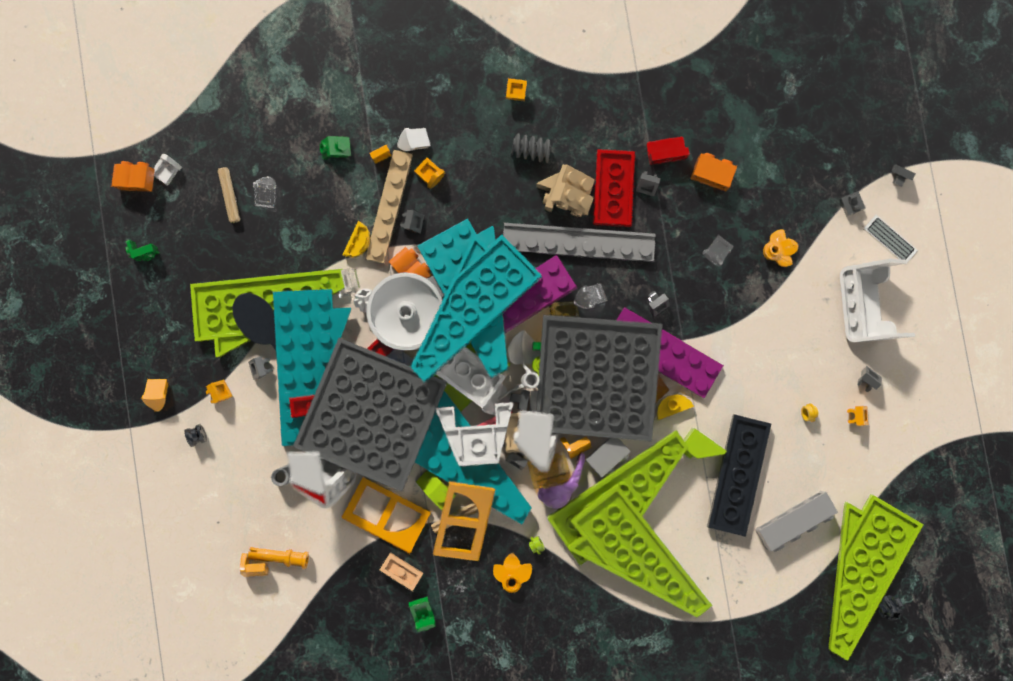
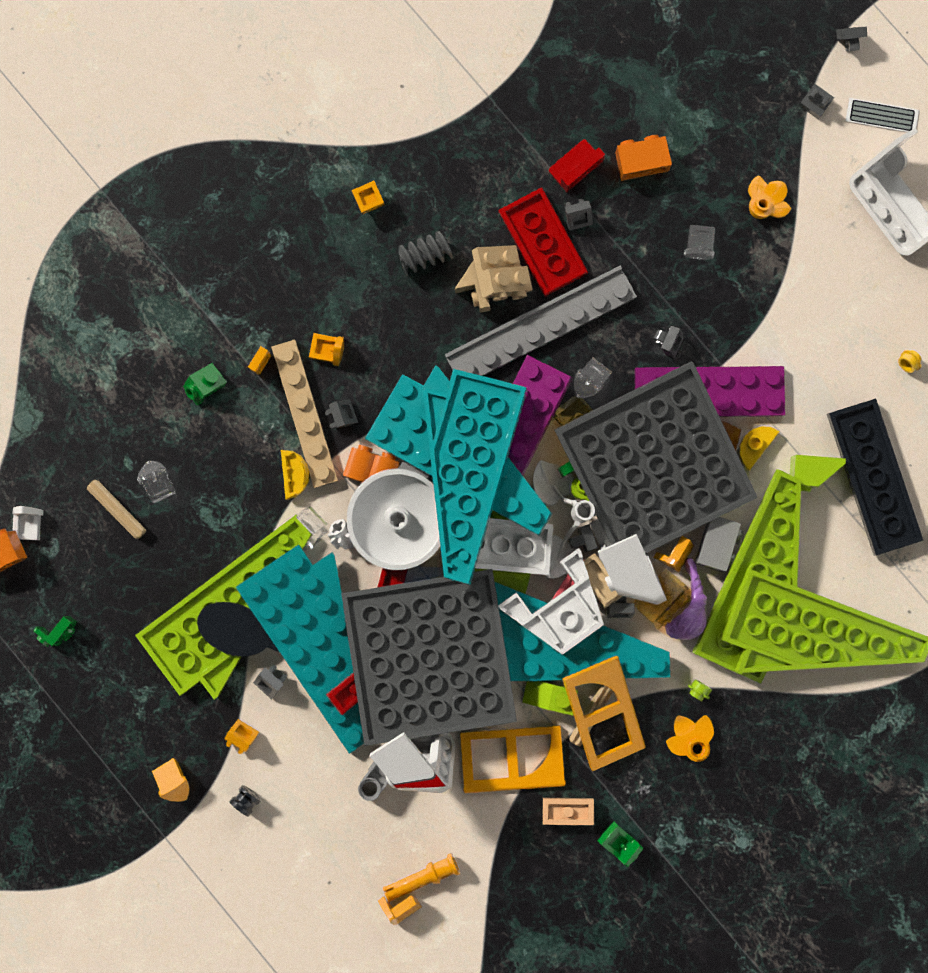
camera: 25 degrees left, 0 degrees up
white tile [397,128,430,151] -> none

